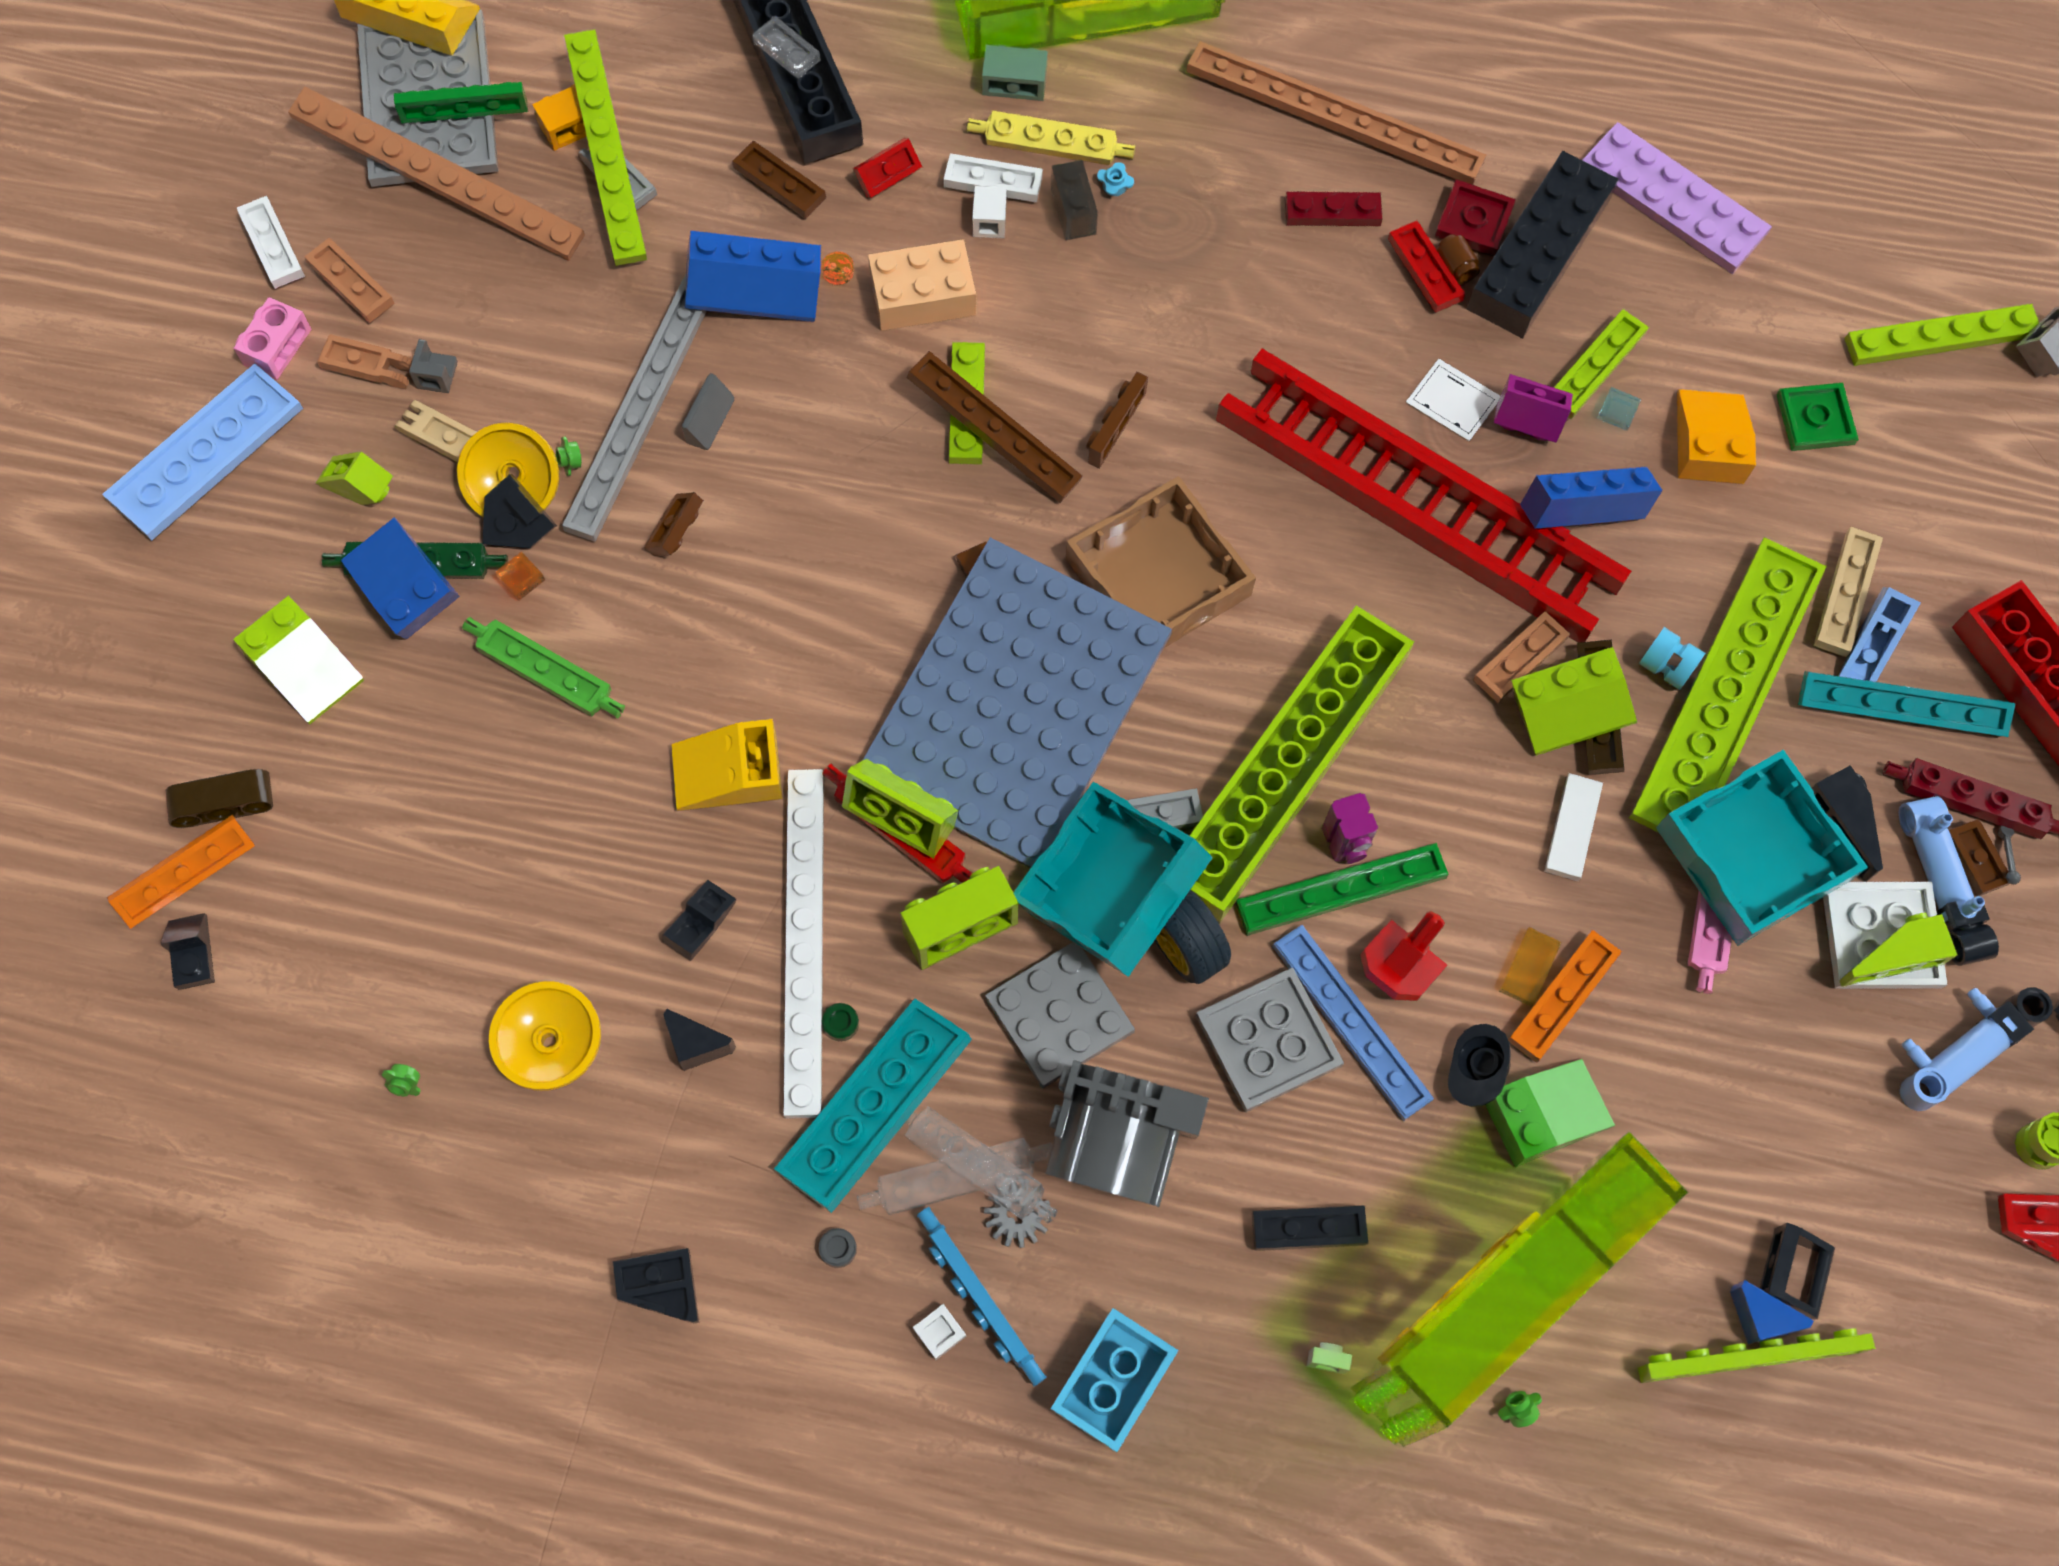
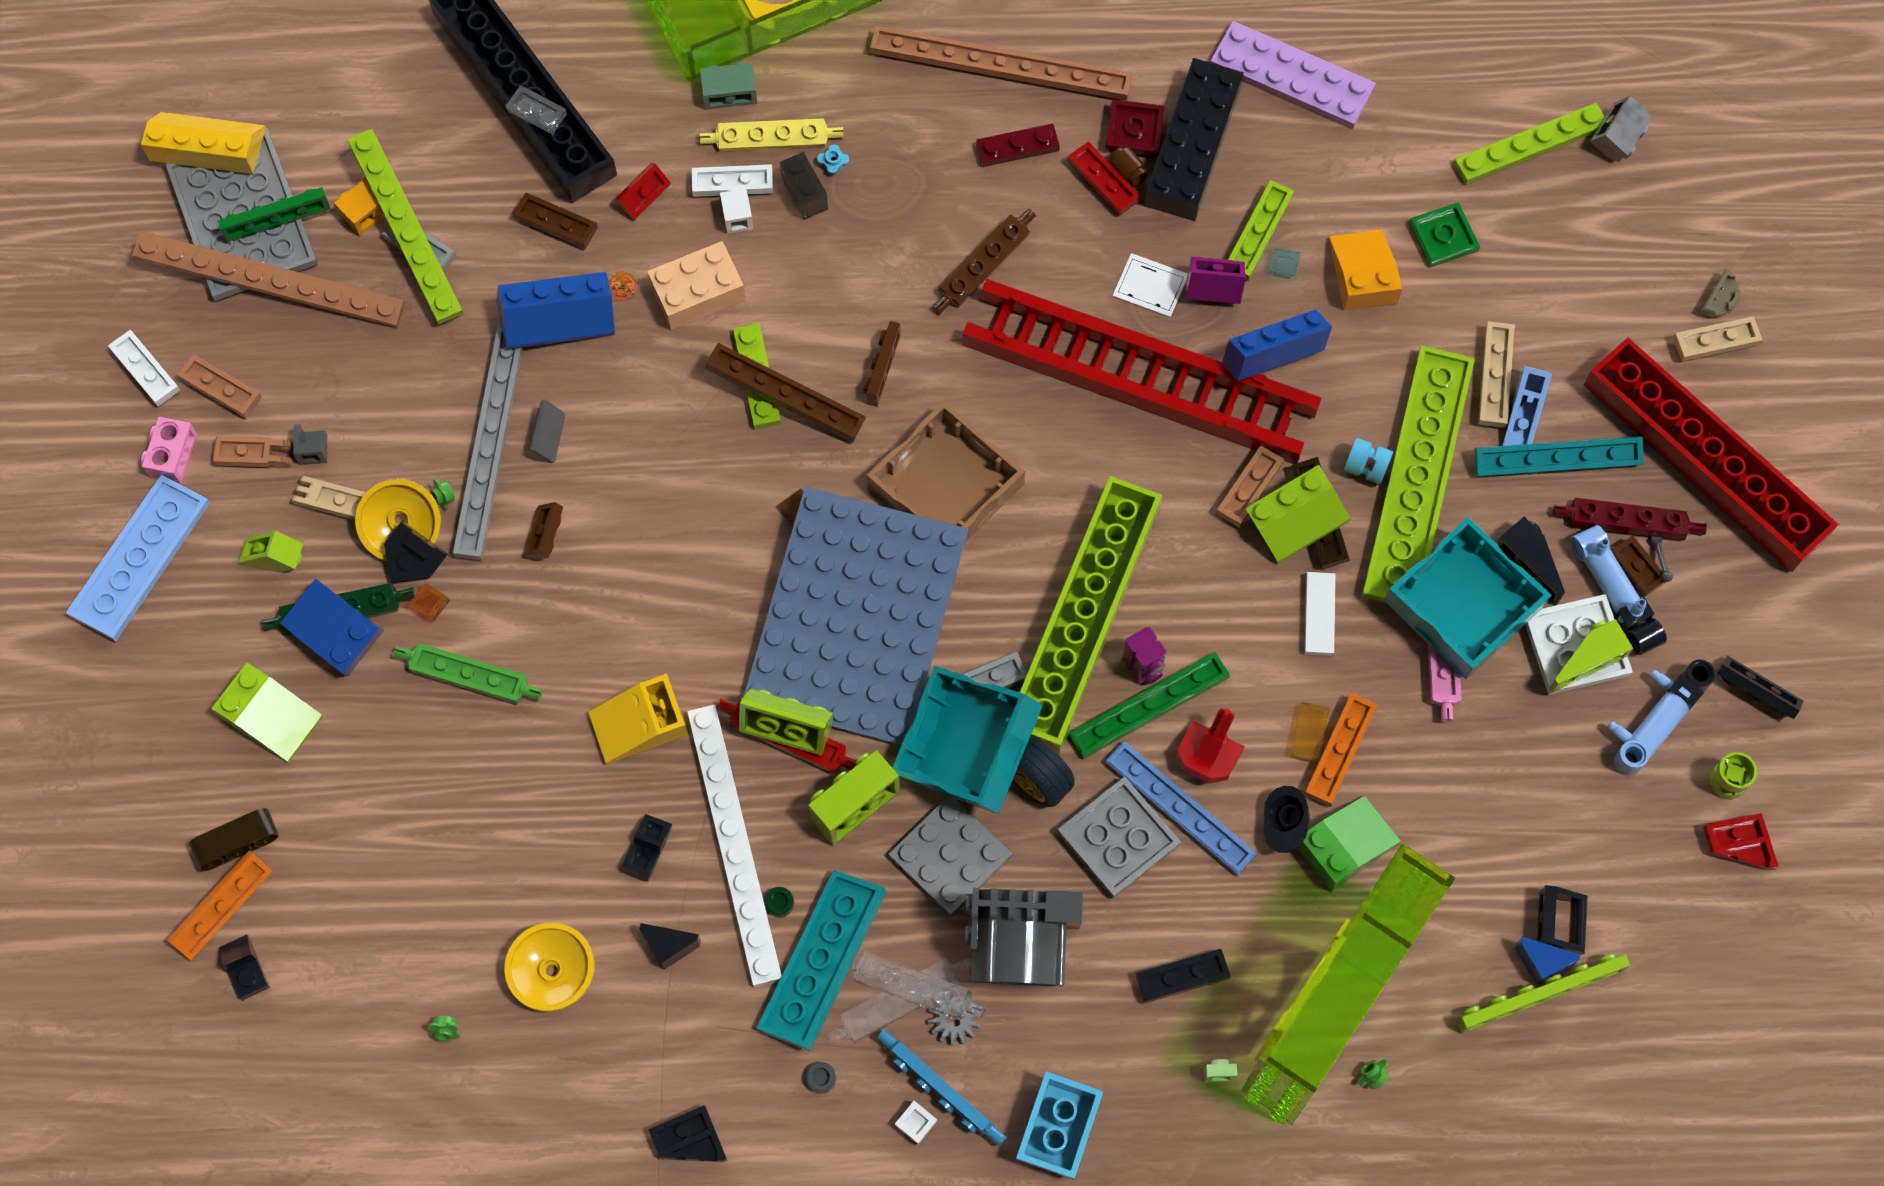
camera: 10 degrees left, 0 degrees up
none -> reddish brown plate [932,208,1036,315]

